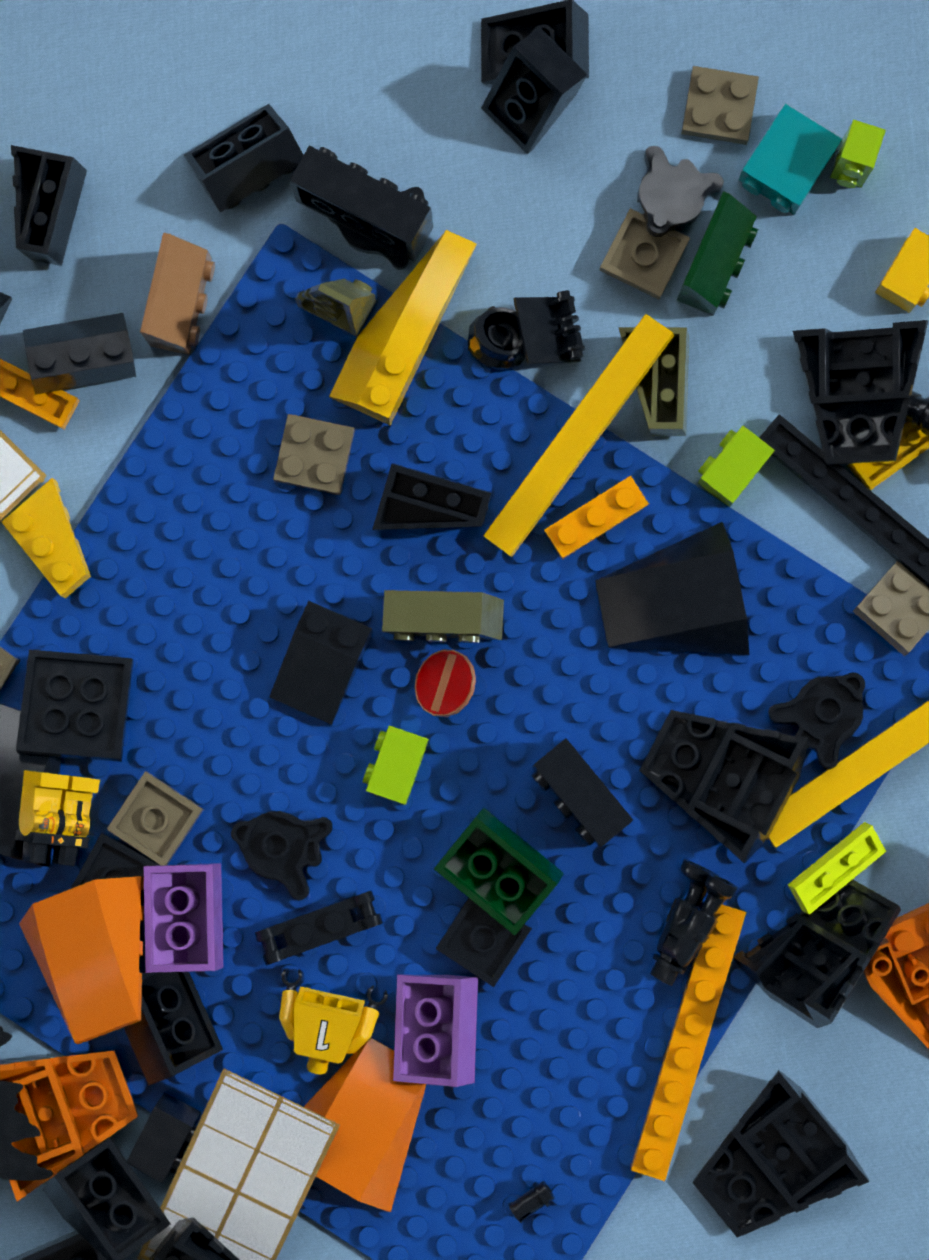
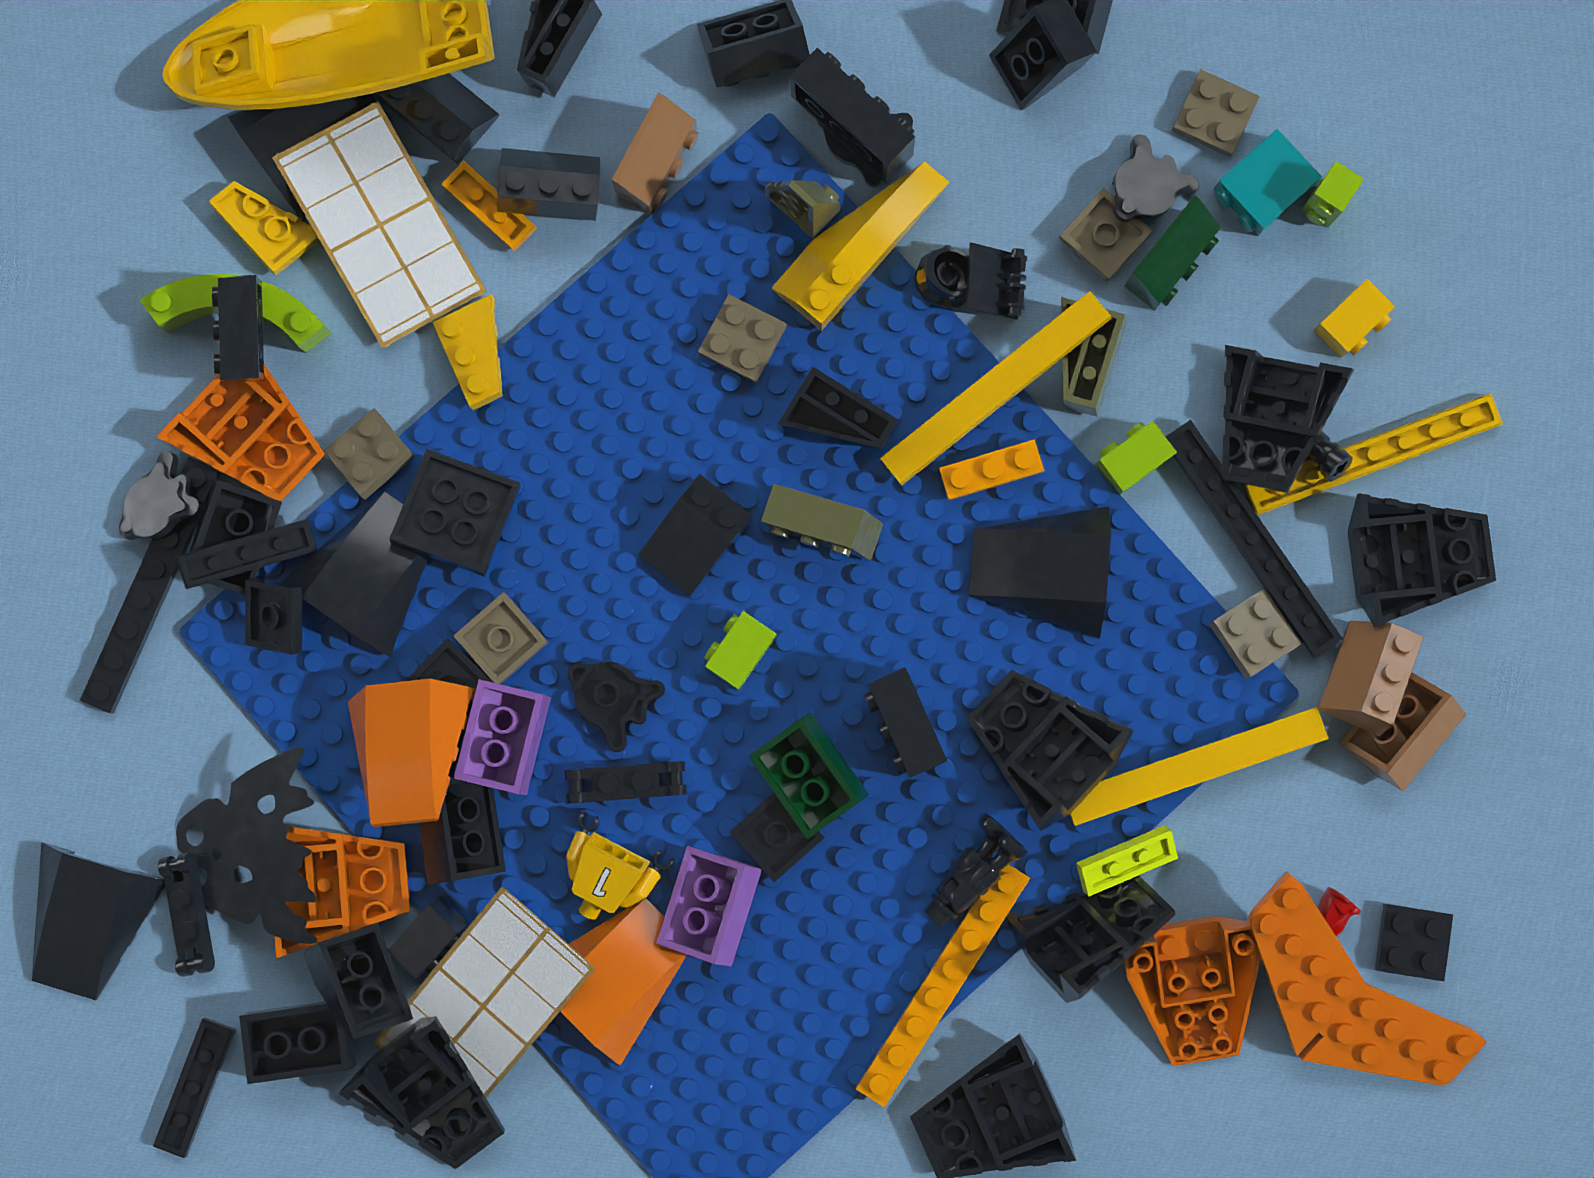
camera: 15 degrees right, 0 degrees up
hips [15,770,100,866] -> none
red piece [414,649,476,717] -> none
black pin [508,1181,555,1223] -> none
black tile [768,672,865,770] -> none

